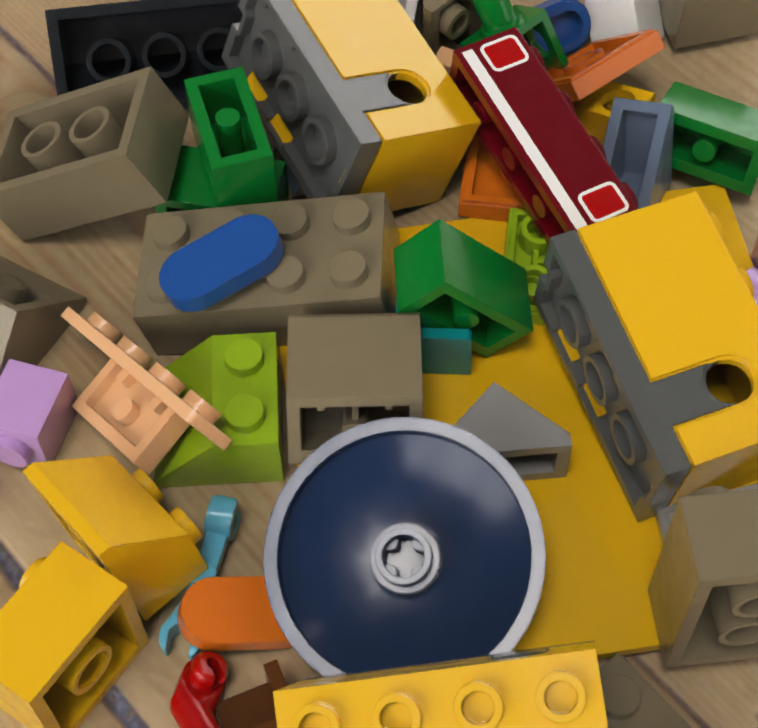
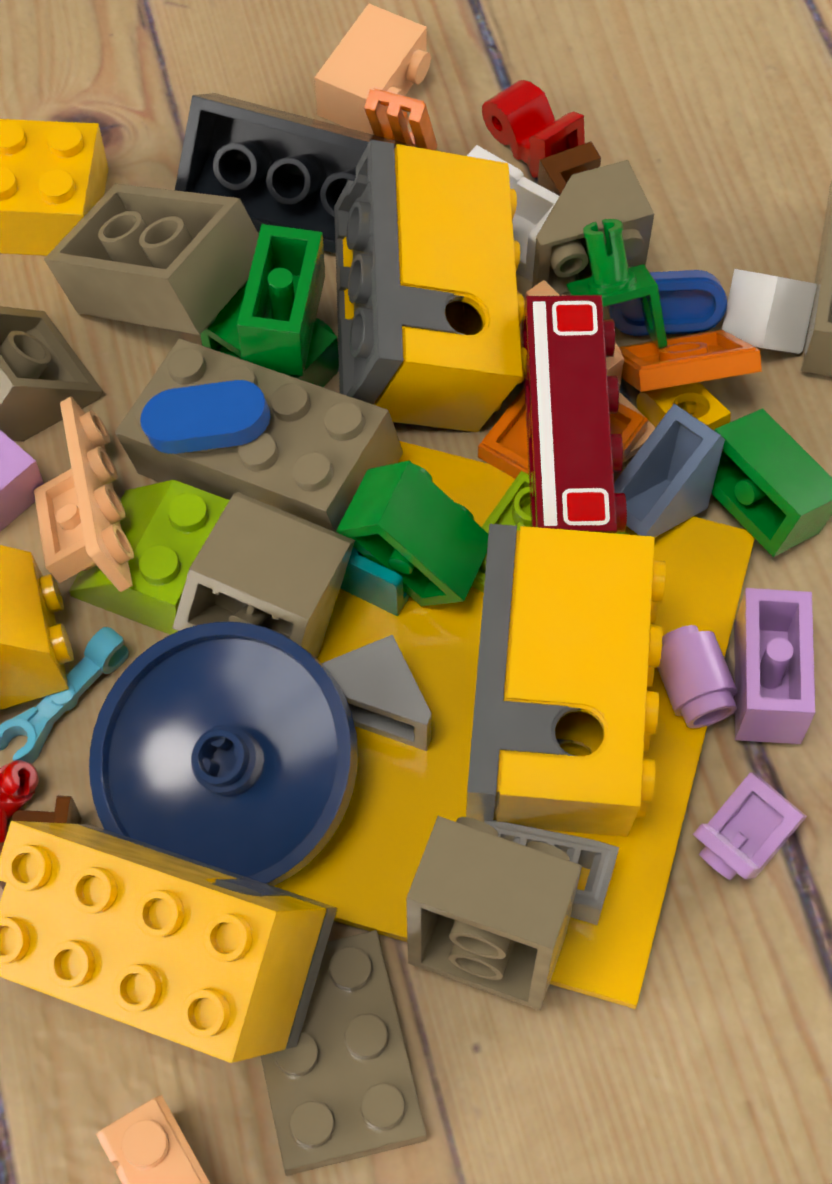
camera: 25 degrees right, 5 degrees up
orange tile [177,576,293,651] -> none

